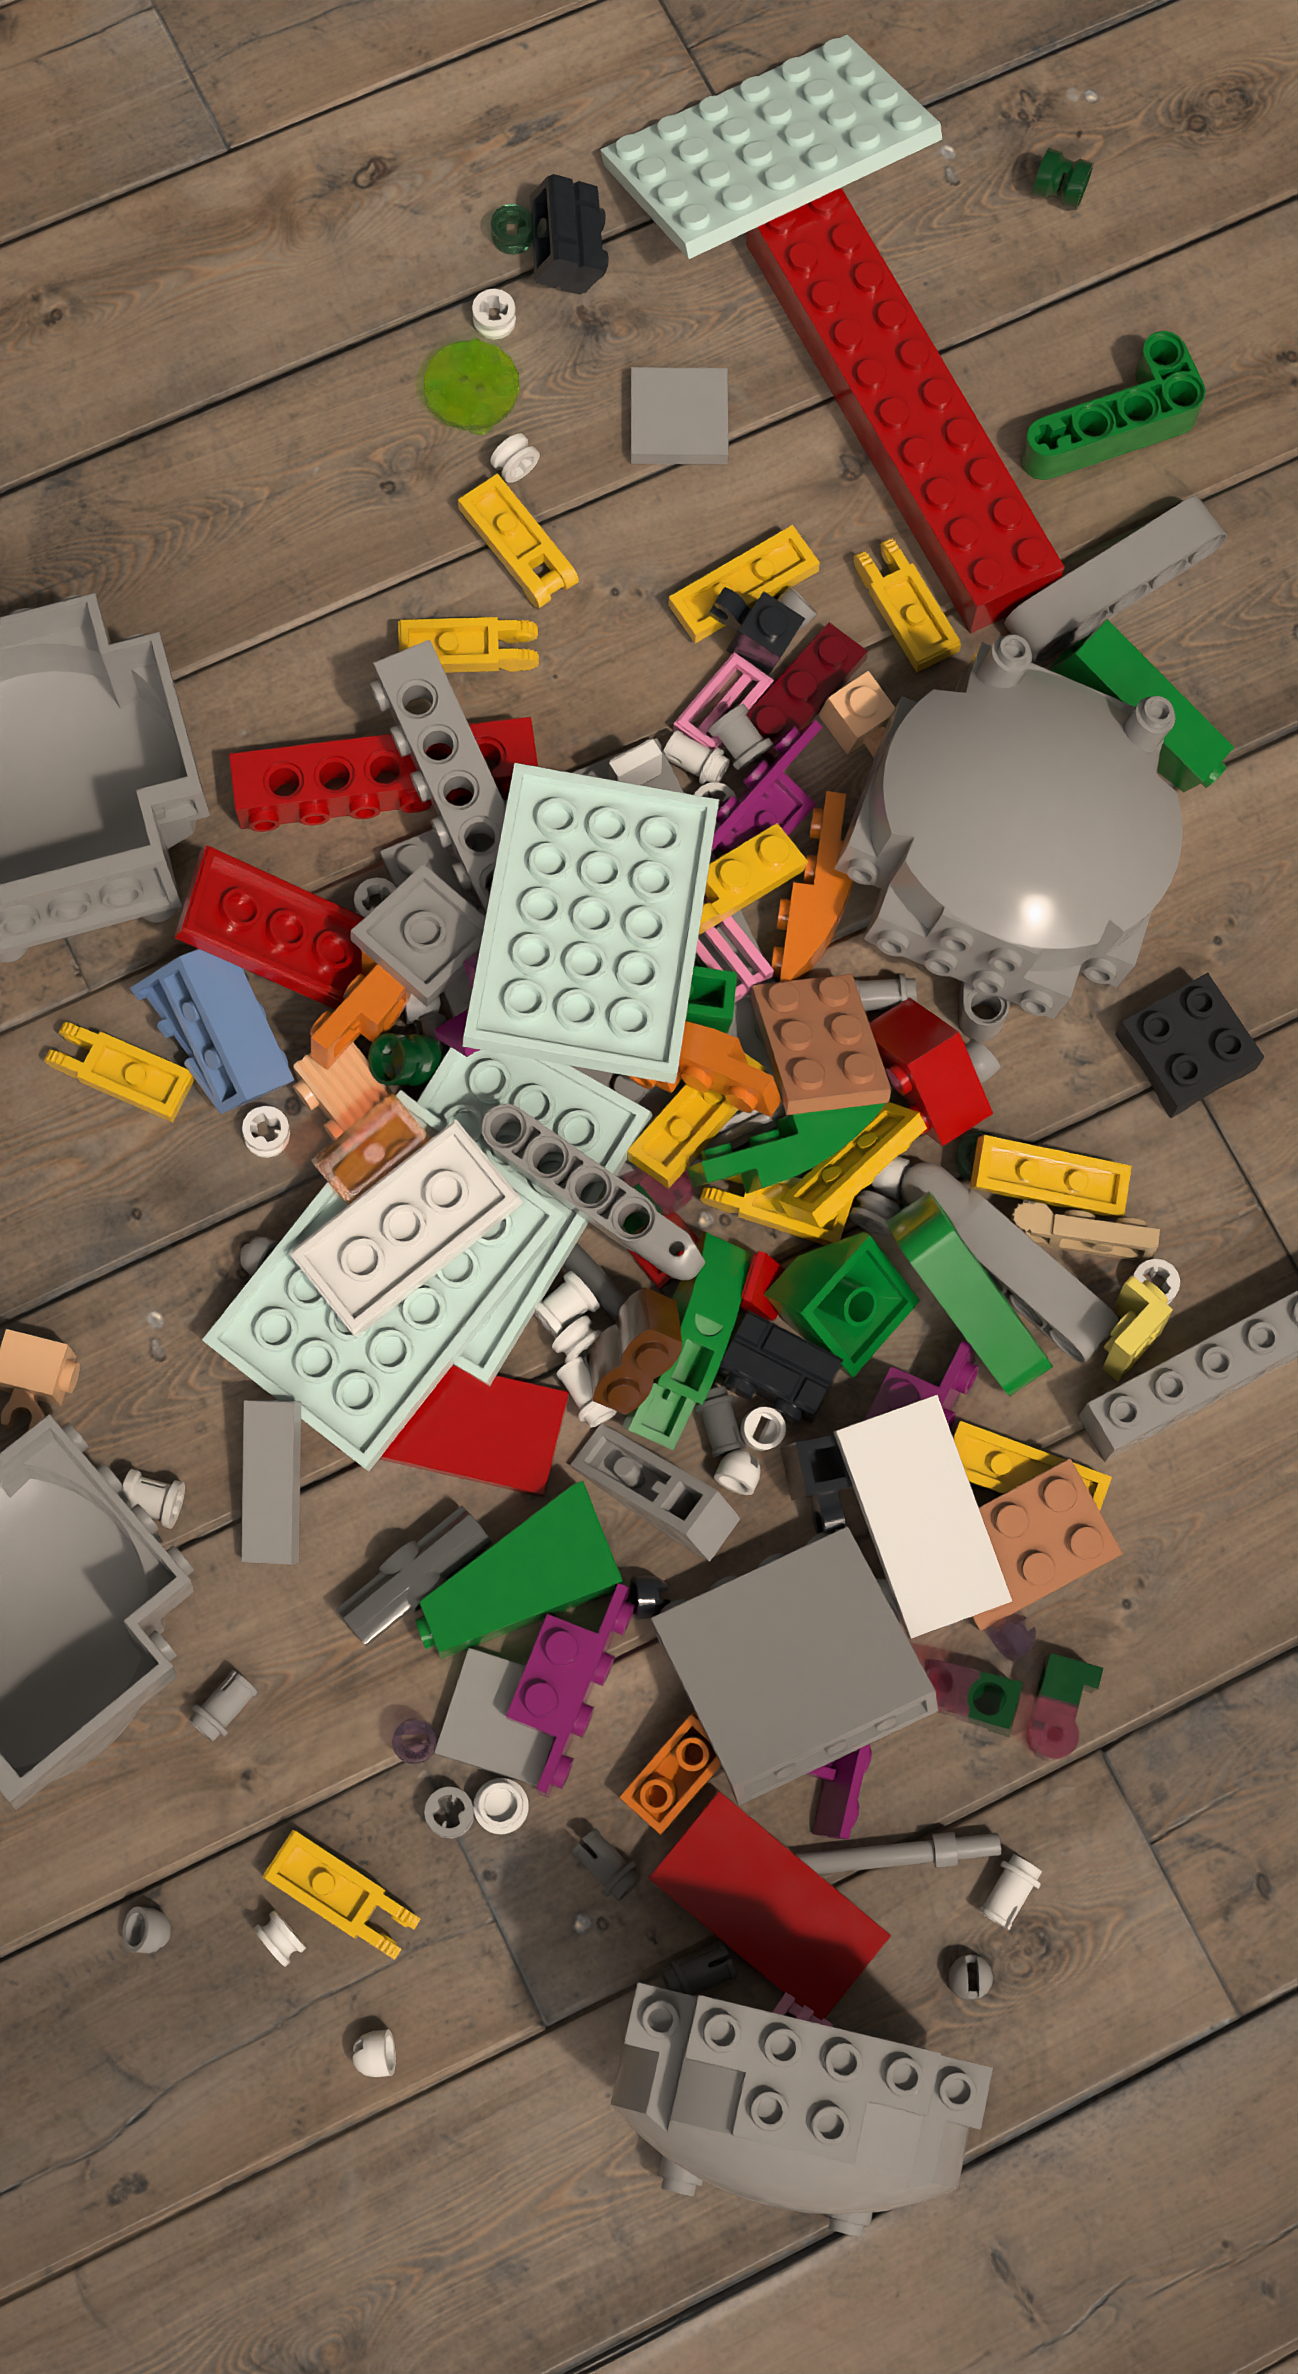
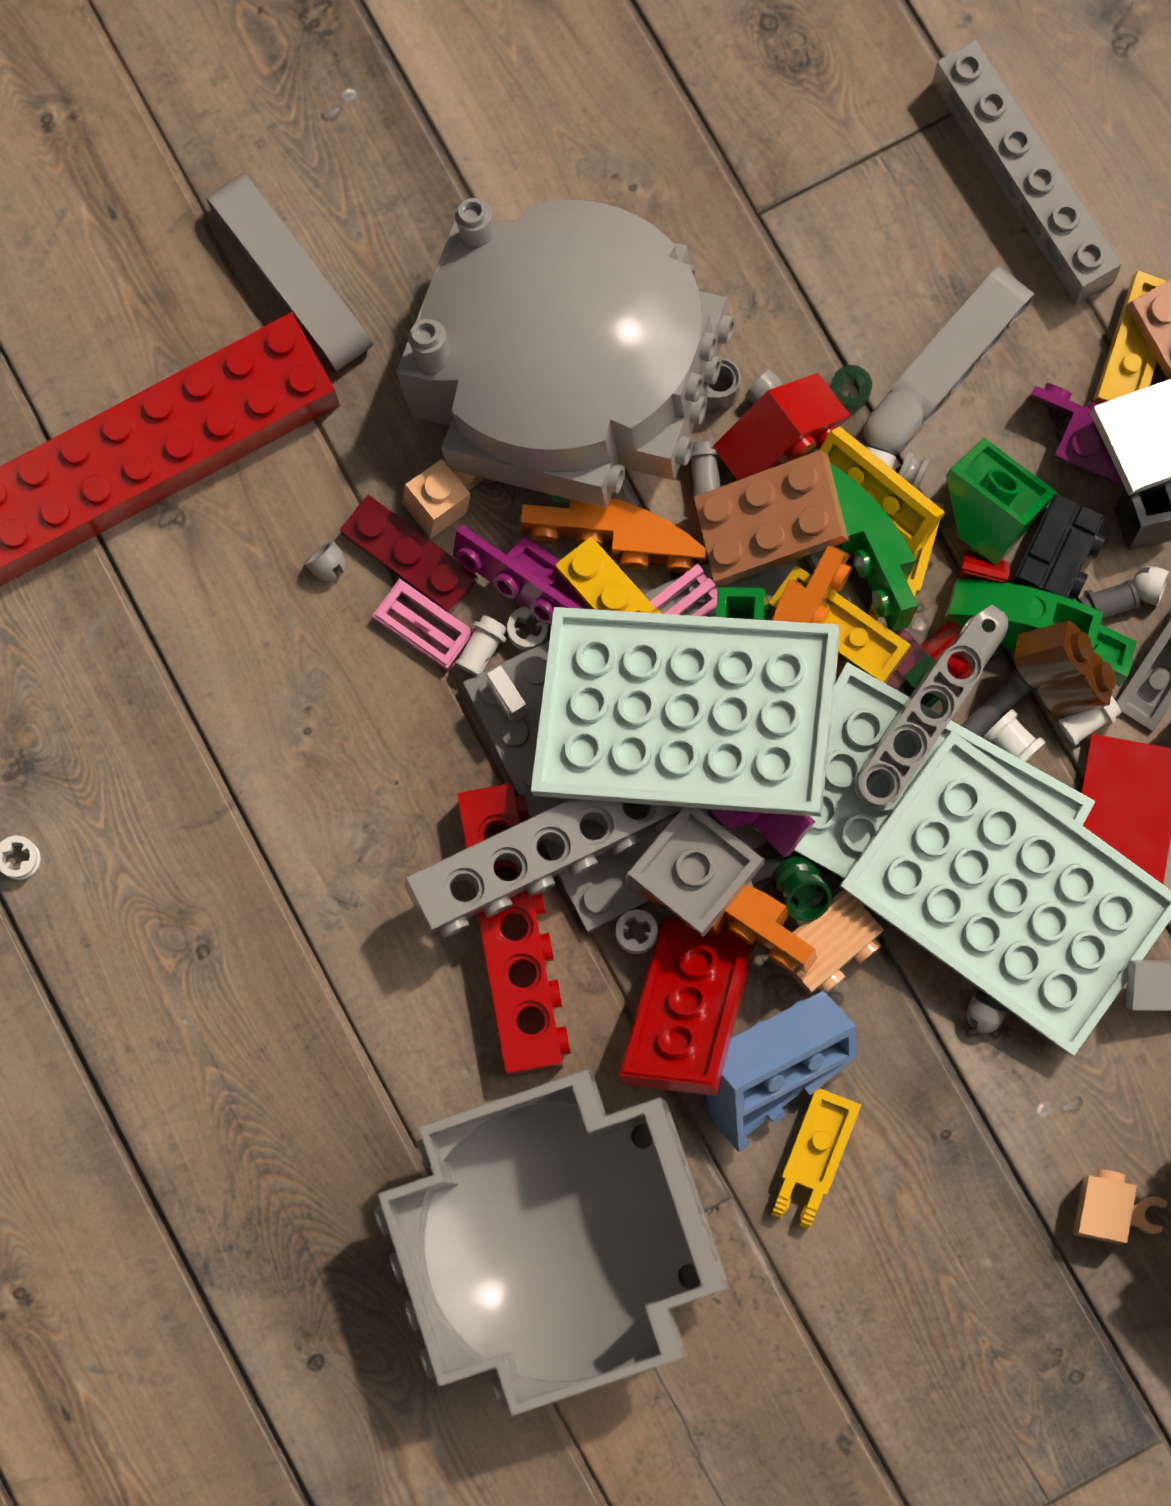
camera: 85 degrees left, 5 degrees up
white bush [242,1106,290,1158] -> none
white tile [289,1119,524,1338] -> none
clear orange slope [311,1093,431,1205] -> none
yellow hinge [398,617,539,673] -> none
clear neon green plate [424,337,520,435] -> none
yellow plate [458,473,579,609] -> none
white bush [490,433,540,483] -> none
white bush [552,1316,602,1364] -> none
light grey tile [631,367,729,464] -> none
yellow plate [668,525,820,644] -> none
black brick [708,587,806,676] -> none
light grey bush [708,703,774,771] -> none
white hinge [741,1407,786,1451] -> none
yellow hinge [853,538,961,673] -> none
green beam [886,1191,1054,1397] -> none
yellow plate [970,1135,1132,1219] -> none
tan hinge [1010,1201,1160,1262] -> none
green beam [1021,331,1206,480] -> none
green slope [1048,619,1235,793] -> none
light yellow bracket [1102,1276,1173,1382] -> none
black brick [1115,972,1264,1118] -> none
white bush [1132,1258,1180,1305] -> none

